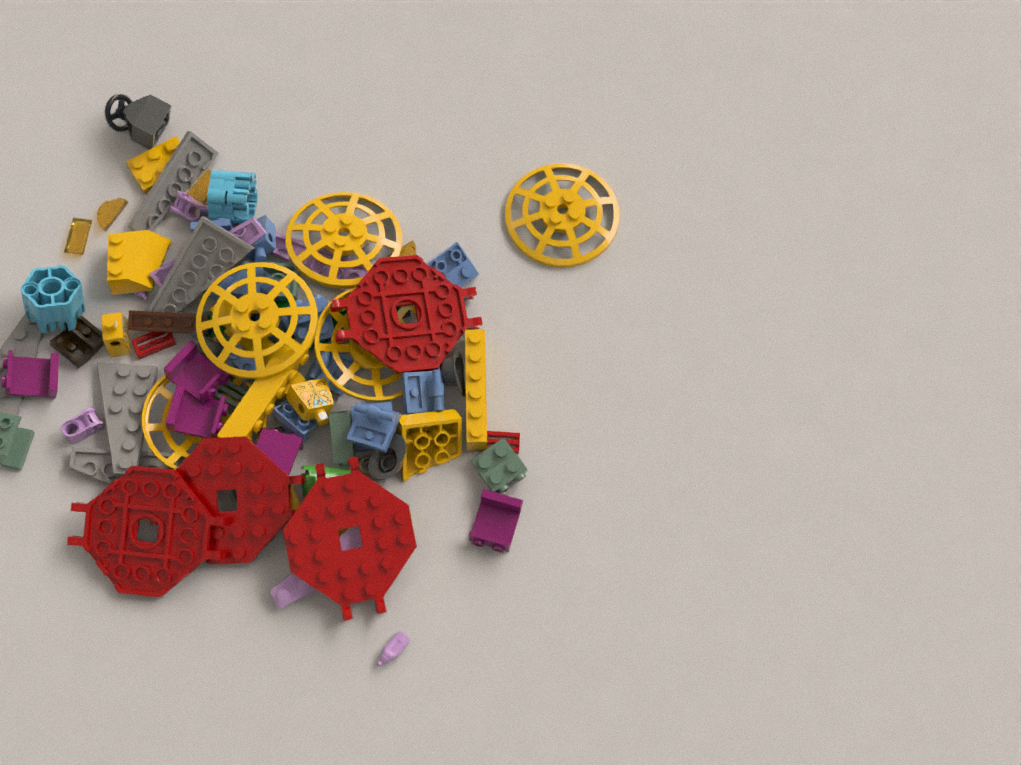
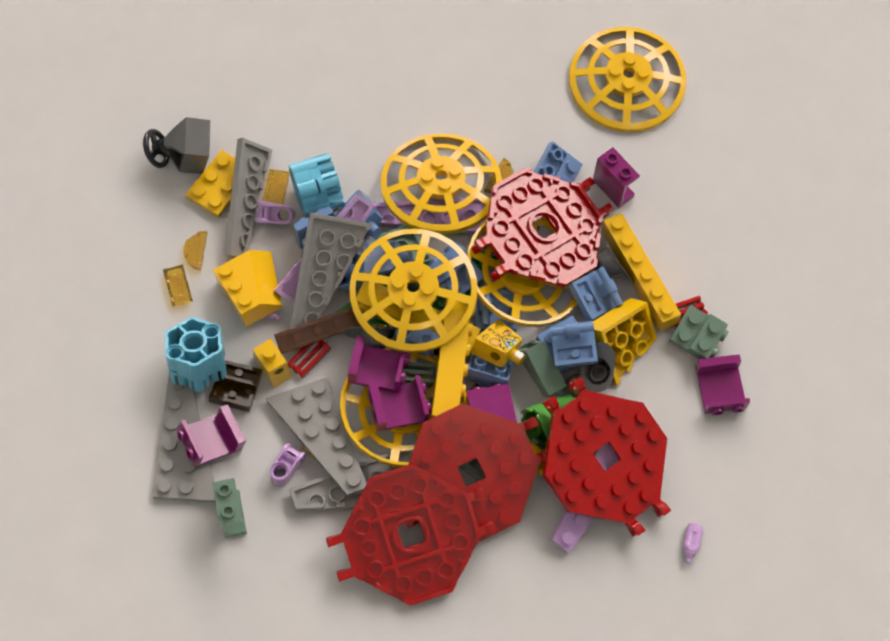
camera: 25 degrees left, 0 degrees up
none -> magenta panel [593,147,640,208]

